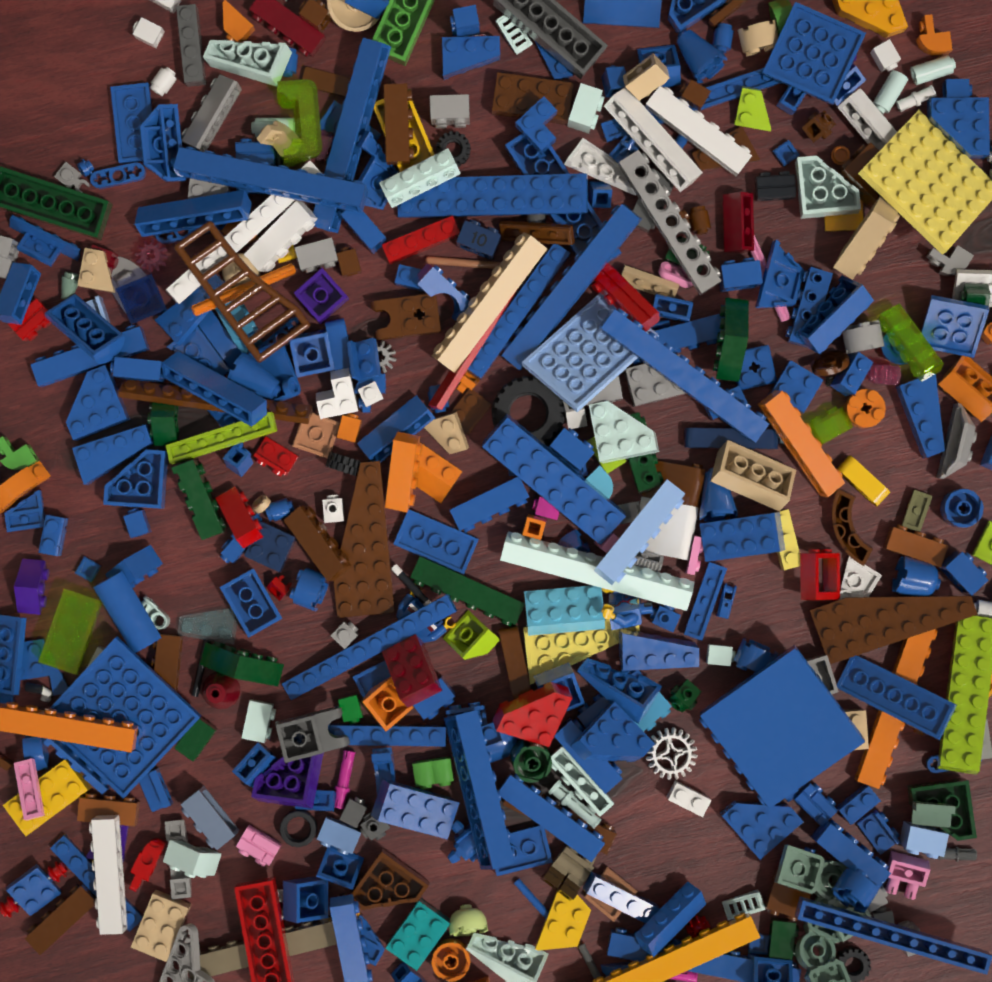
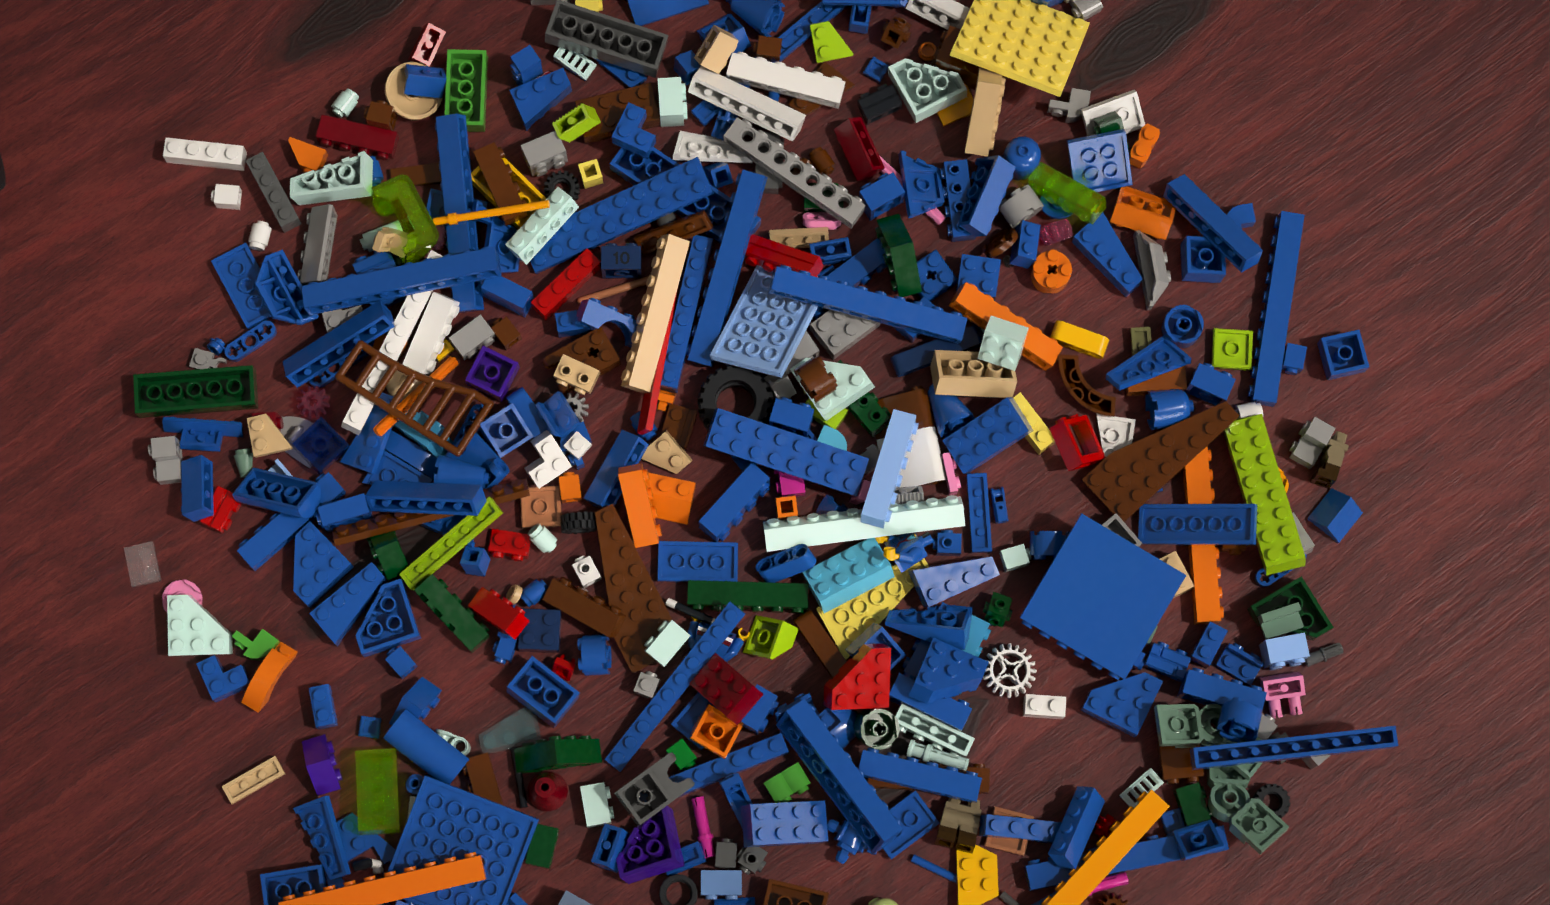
camera: 30 degrees left, 10 degrees down
blue wing [4,490,45,532] -> none
clear neon green brick [809,406,853,445] -> none
none -> blue brick [406,774,424,797]
none -> light orange bar [433,200,550,226]
none -> light aqua brick [528,523,557,553]
none -> lime brick [552,103,601,143]
none -> tan brick [553,354,600,395]
none -> light yellow brick [578,159,603,189]
none -> light aqua brick [644,620,690,667]
none -> blue beam [756,544,816,583]
none -> reddish brown brick [794,356,837,403]
none -> light aqua brick [977,316,1029,371]
none -> blue cylinder [1002,136,1041,181]
none -> blue wing [1106,335,1191,391]

